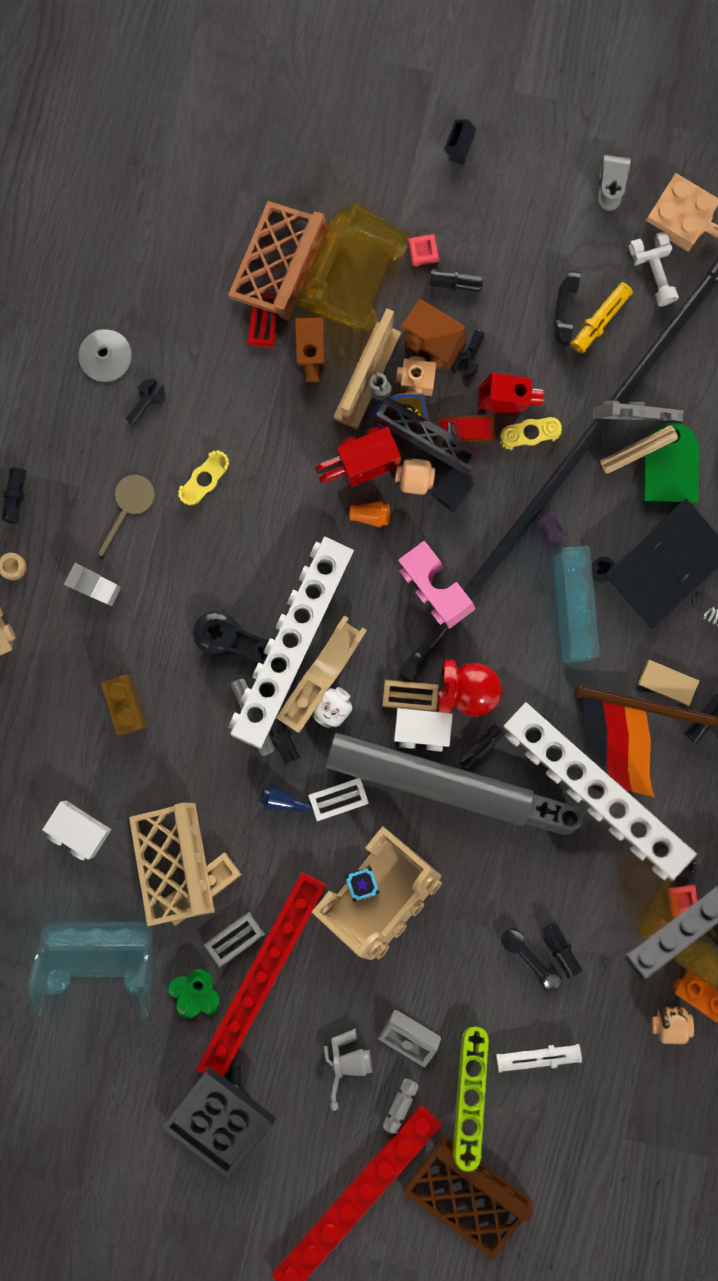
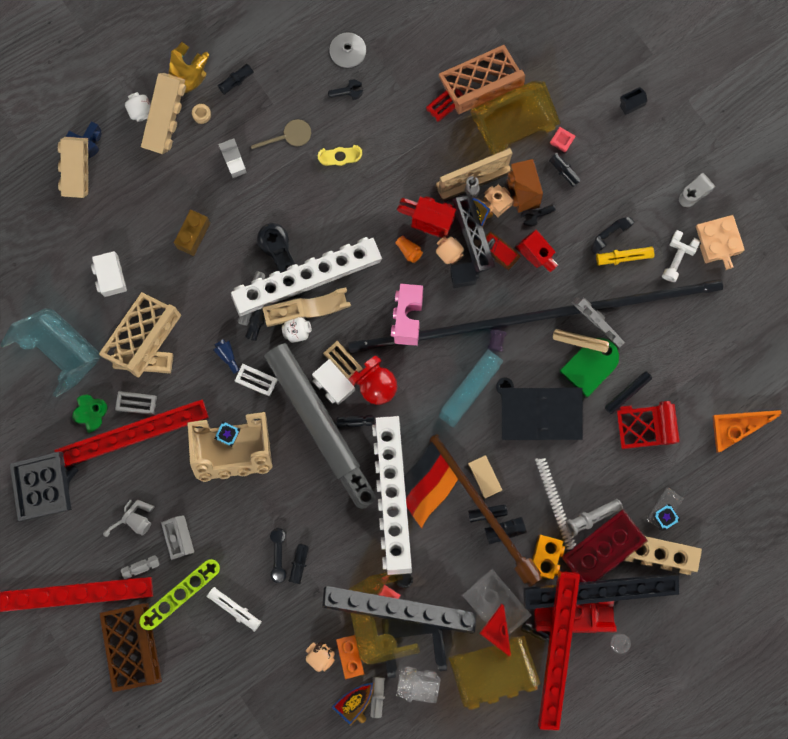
camera: 40 degrees right, 5 degrees down
dark orange torso [295,318,325,382] -> none
light yellow piece [498,417,562,450] -> none

